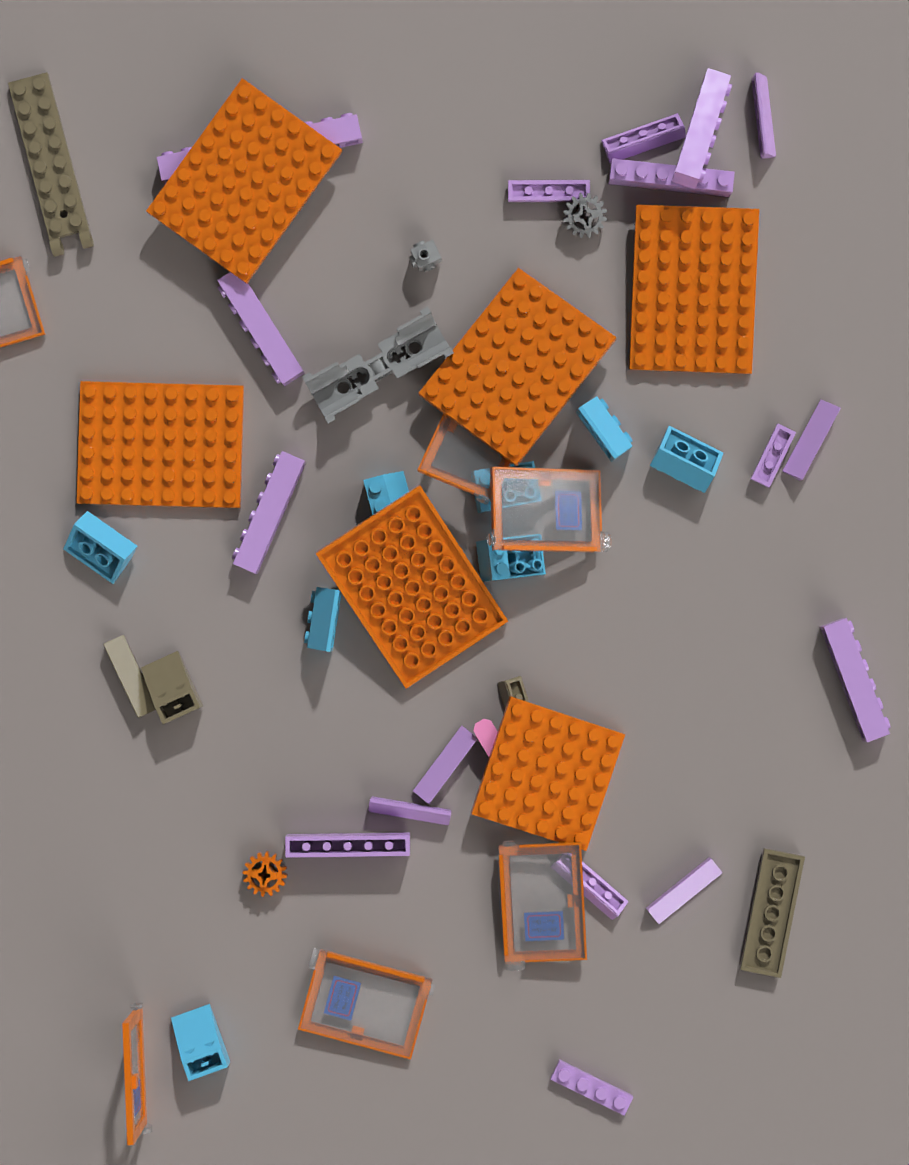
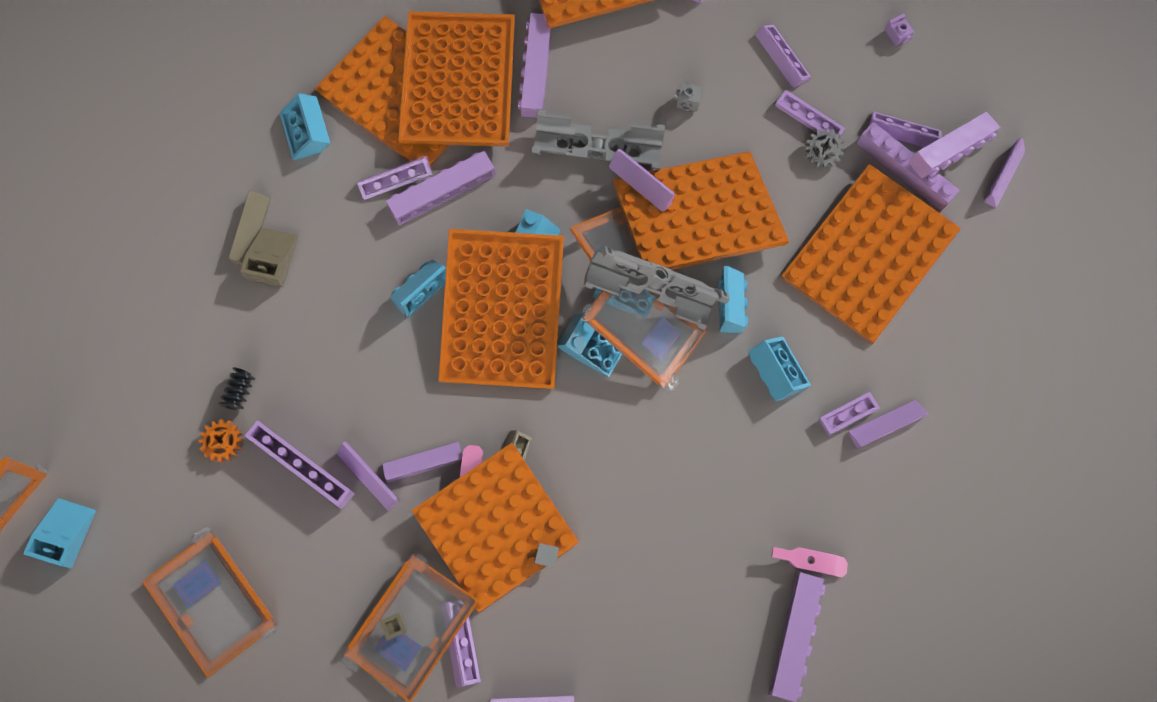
camera: 30 degrees right, 15 degrees down
none -> black piece [218,367,255,411]
none -> lavender slope [357,156,432,200]
none -> dark tan plate [380,612,408,641]
none -> orange plate [398,11,515,147]
none -> light grey tile [534,543,559,568]
none -> light grey piece [584,246,730,330]
none -> lavender slope [609,149,675,212]
none -> lavender slope [756,24,811,88]
none -> bright pink piece [771,547,848,577]
none -> lavender brick [885,14,914,46]

